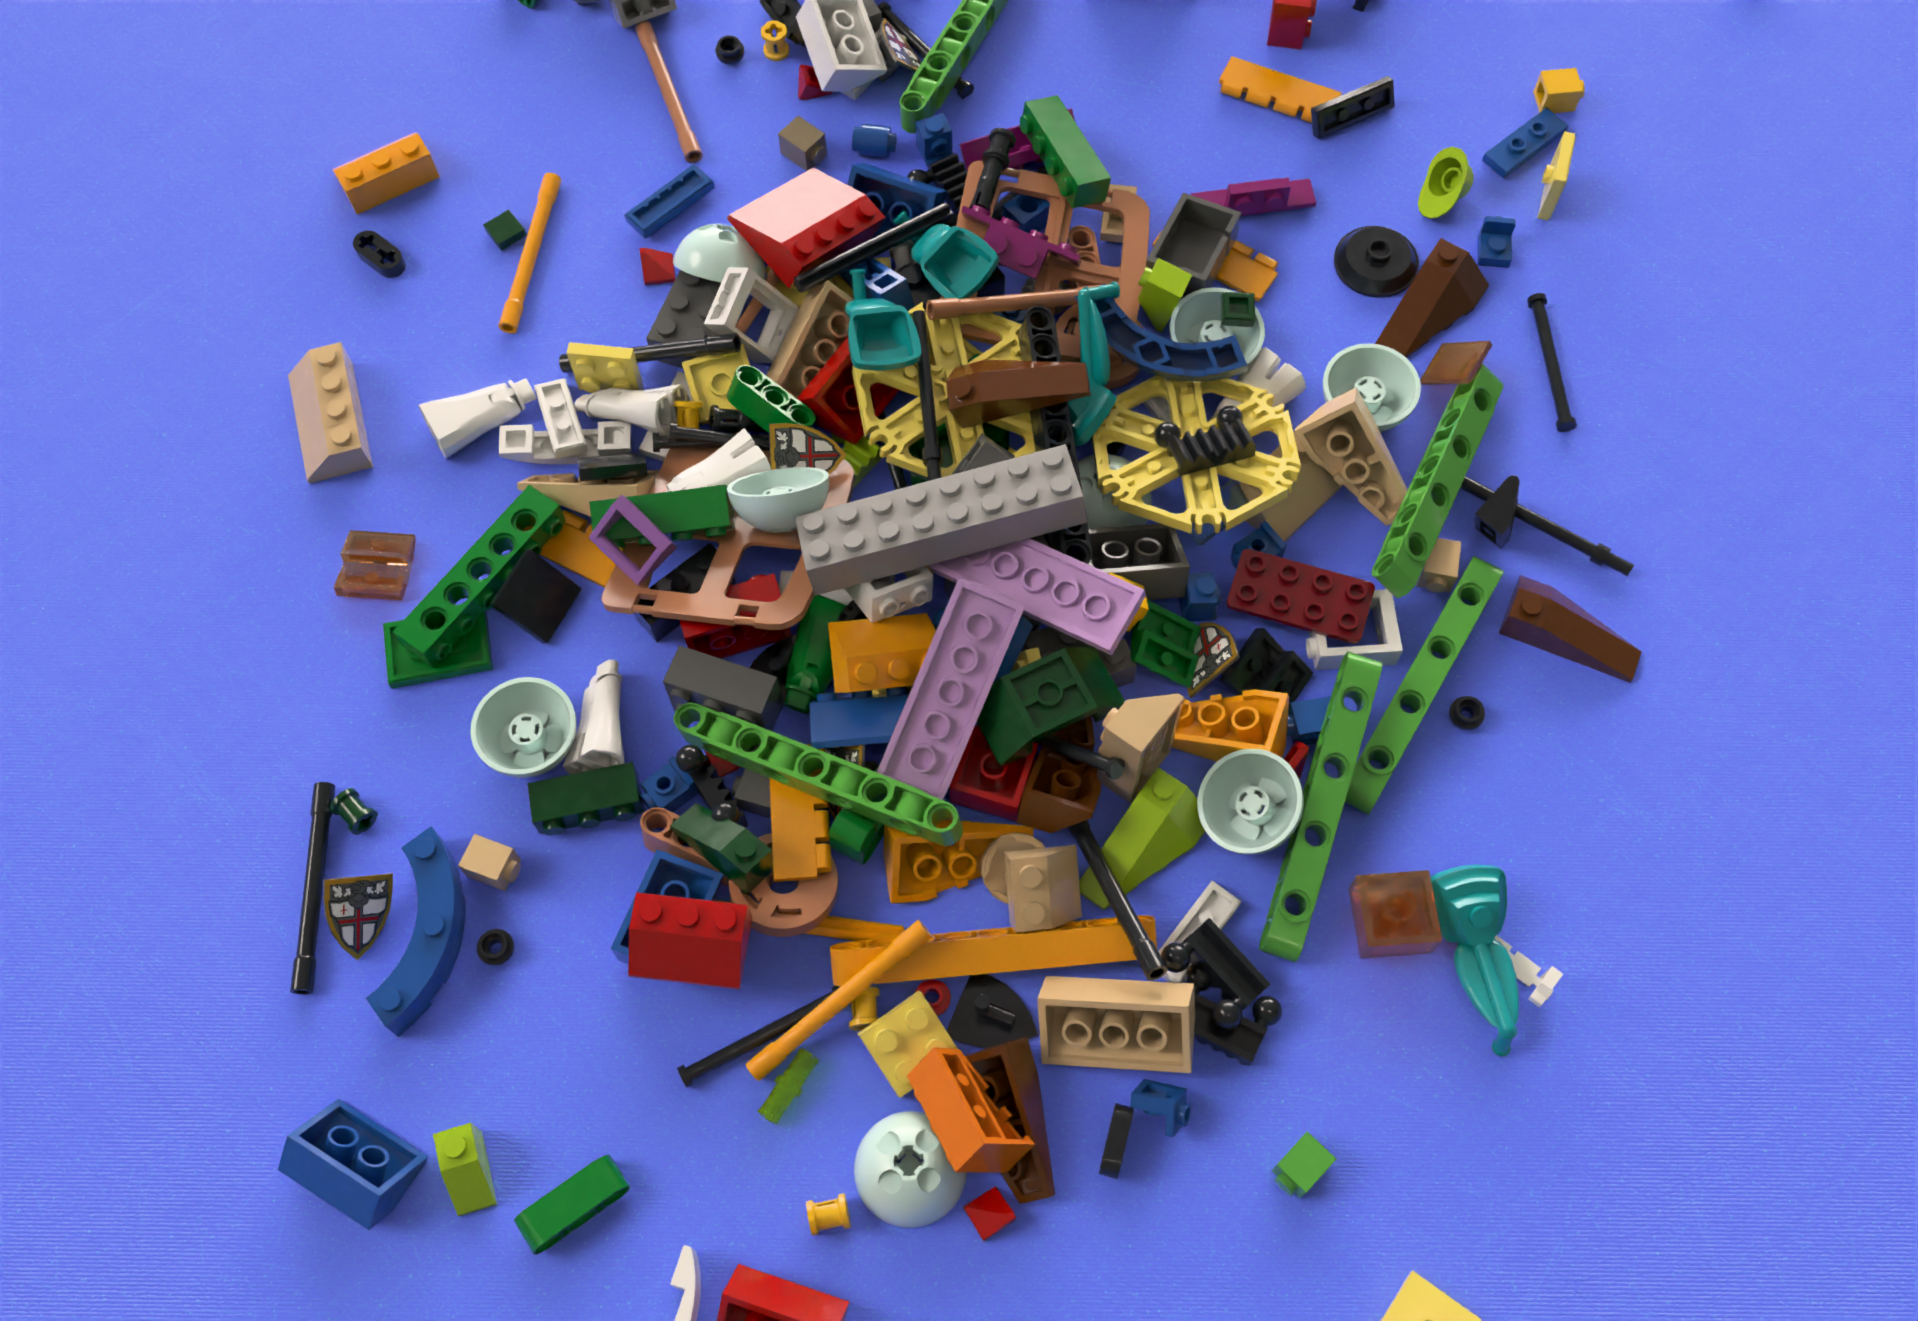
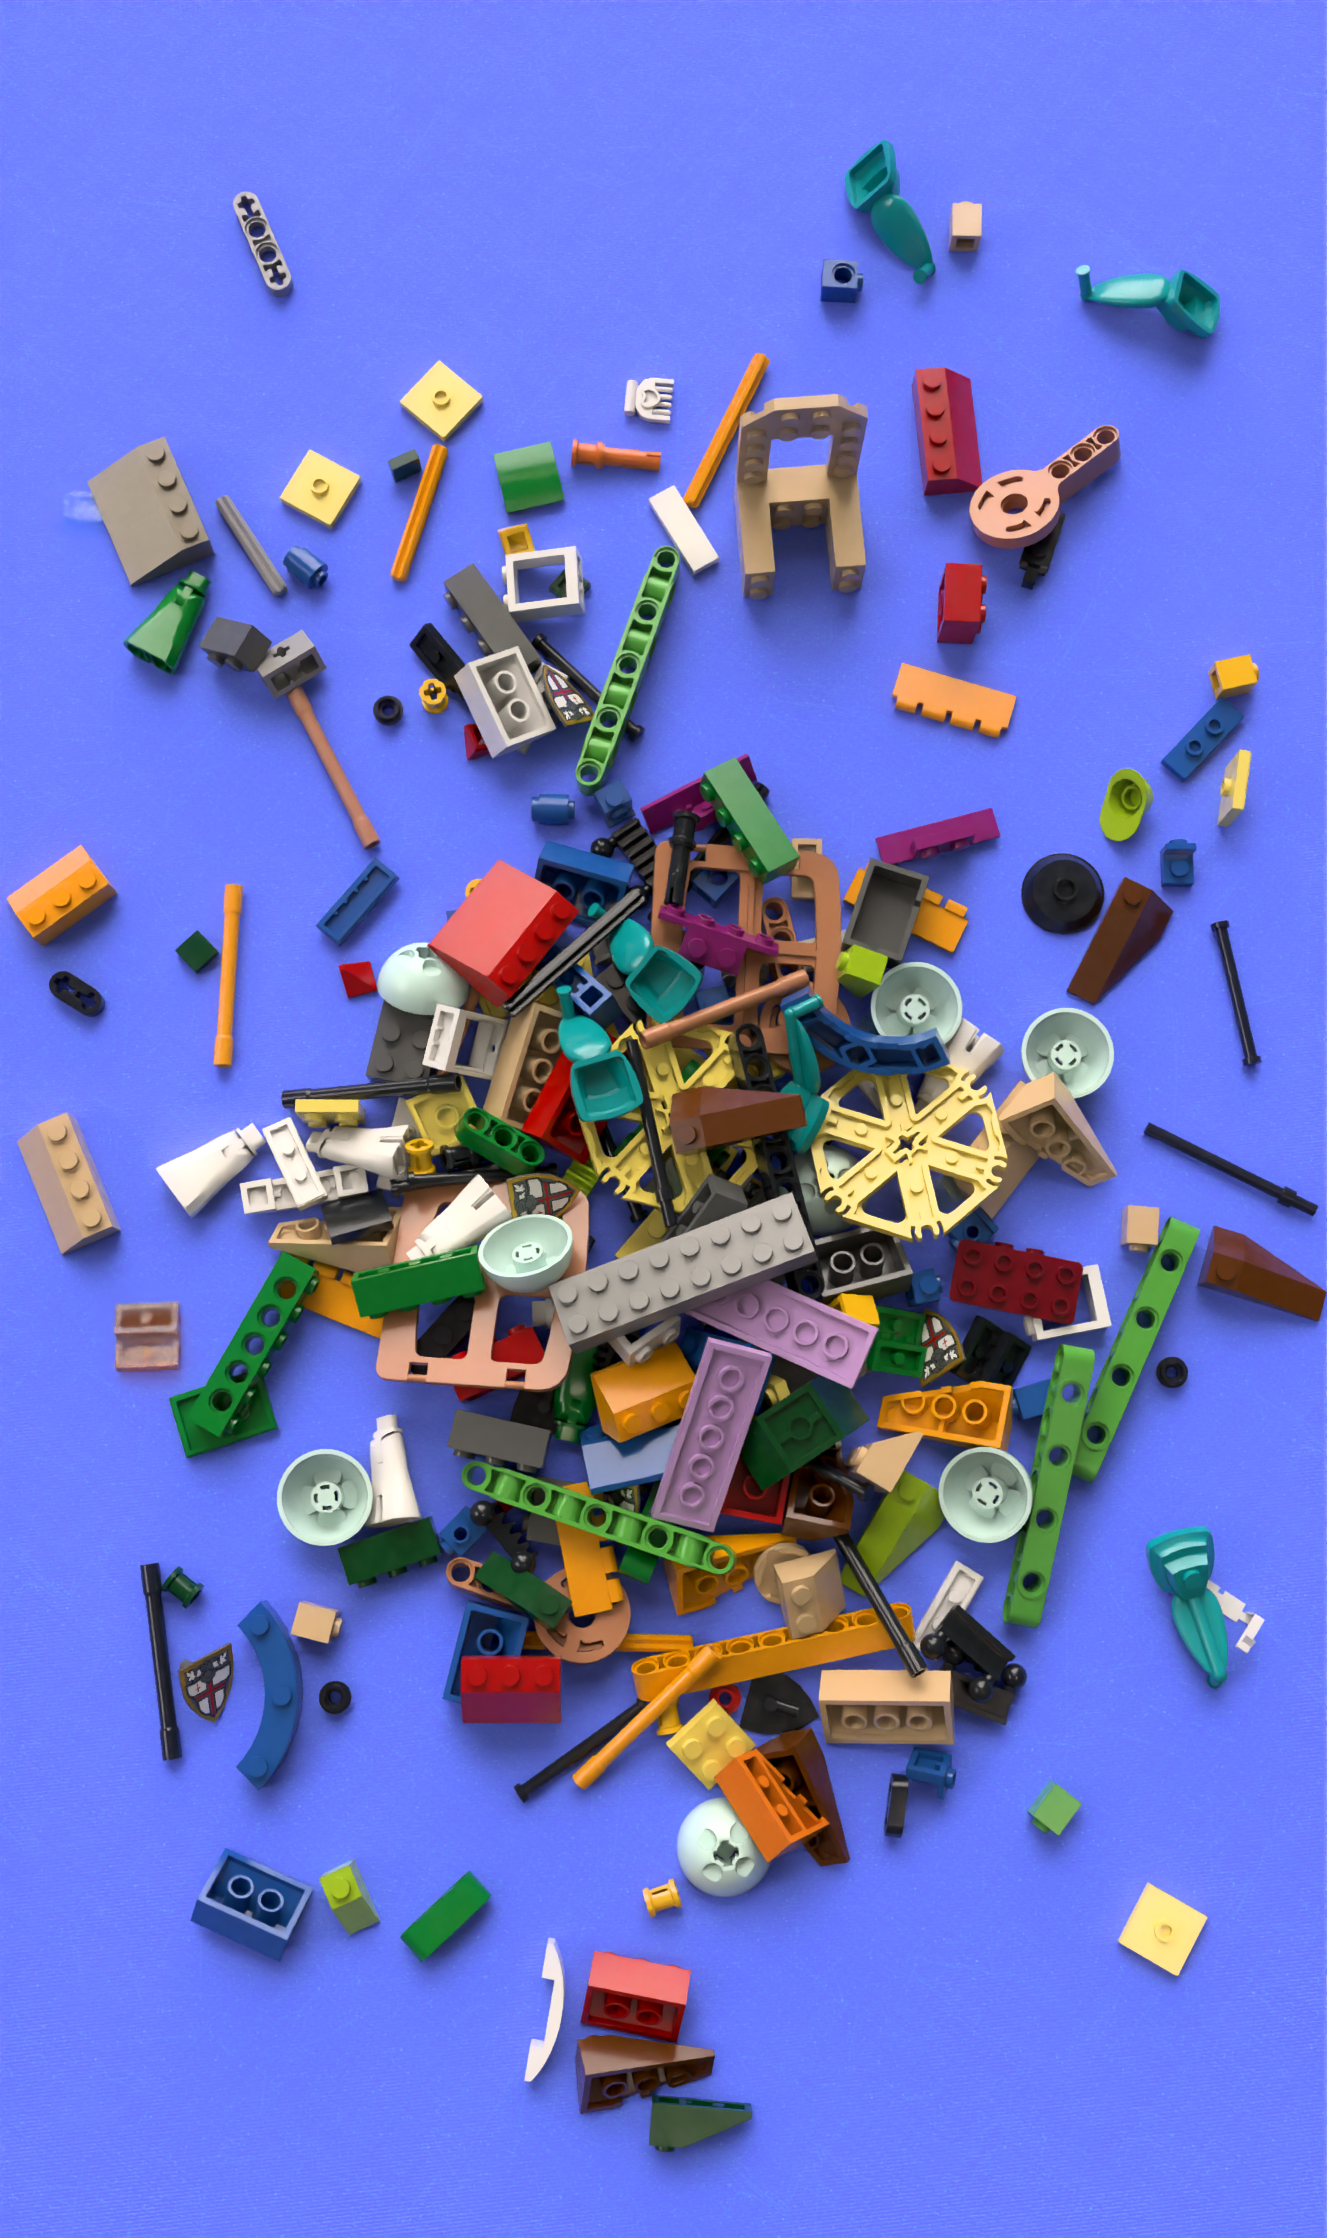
camera: 10 degrees left, 15 degrees up
black tile [489,549,582,644] -> none
medium lavender tile [589,495,677,586] -> none
clear neon green pin [757,1048,820,1125] -> none
dark tan brick [778,116,827,171] -> none
red slope [963,1186,1016,1242] -> none
black gear [1154,405,1256,476] -> none
dark green tile [1221,292,1255,327] -> none
red slope [1283,740,1310,779] -> none
black tile [1311,76,1395,139] -> none
clear orange brick [1348,870,1442,959] -> none
bright green beam [1371,362,1504,598] -> none
clear orange piece [1420,341,1493,385] -> none
black tile [1475,475,1520,549] -> none

